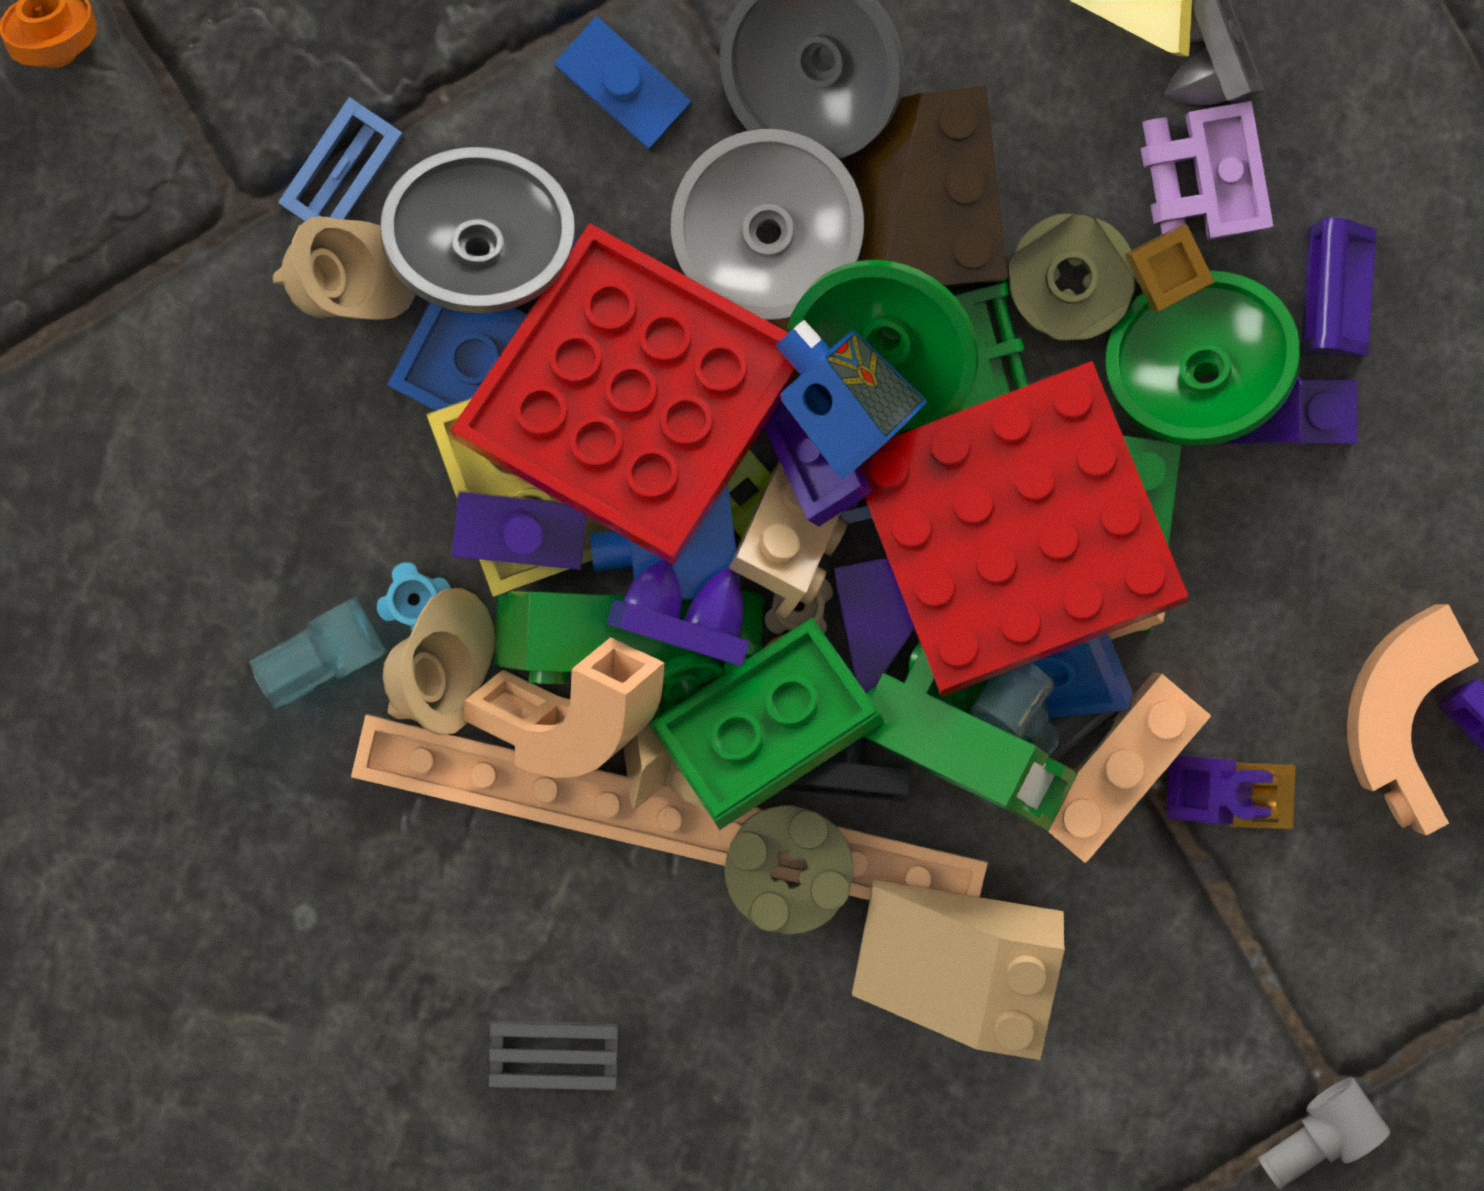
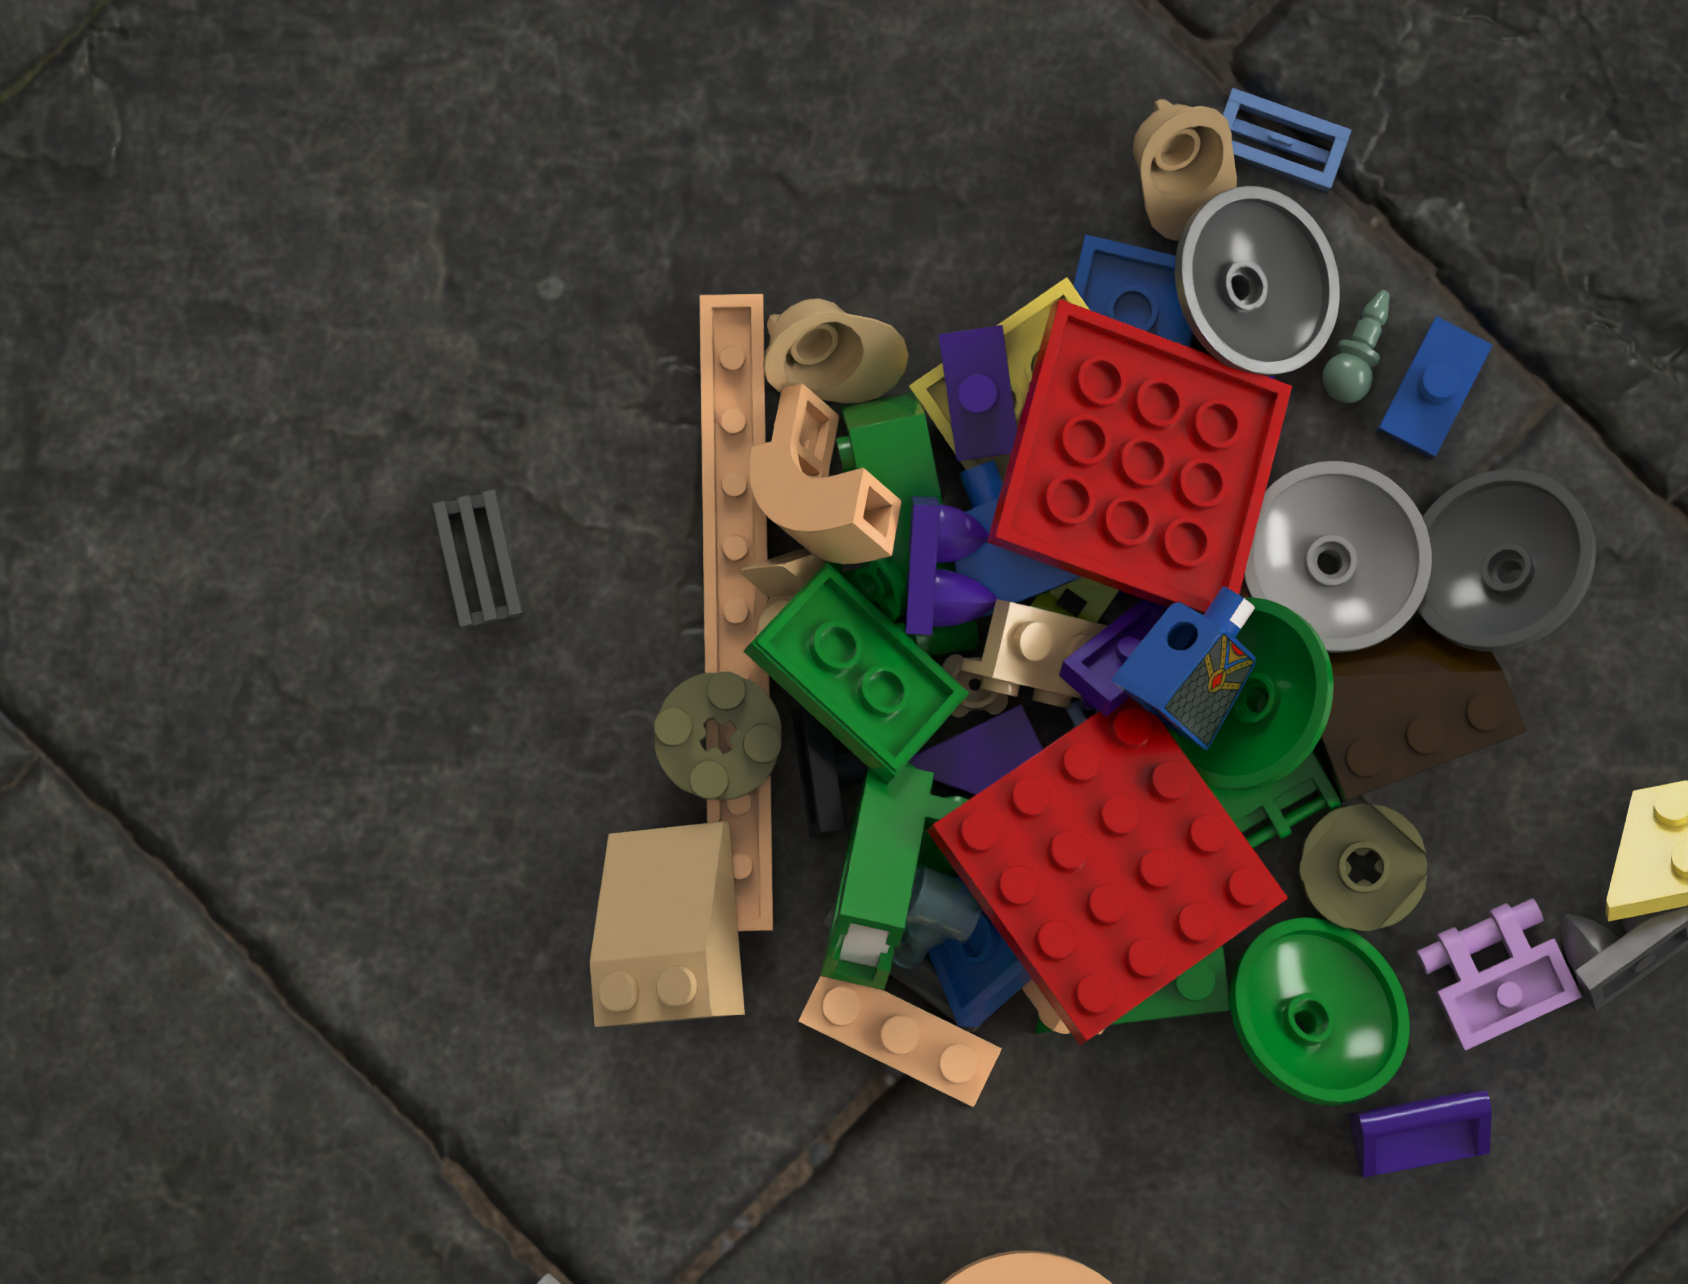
camera: 70 degrees right, 5 degrees down
clear light blue piece [249,597,388,709] -> none
medium azure plate [377,562,451,631] -> none
pearl gold tile [1125,224,1215,311] -> none
dark purple plate [1166,755,1273,824] -> none
dark purple slope [1226,377,1357,445] -> none
pearl gold tile [1226,762,1296,829] -> none
none -> sand green bar [1322,290,1390,403]

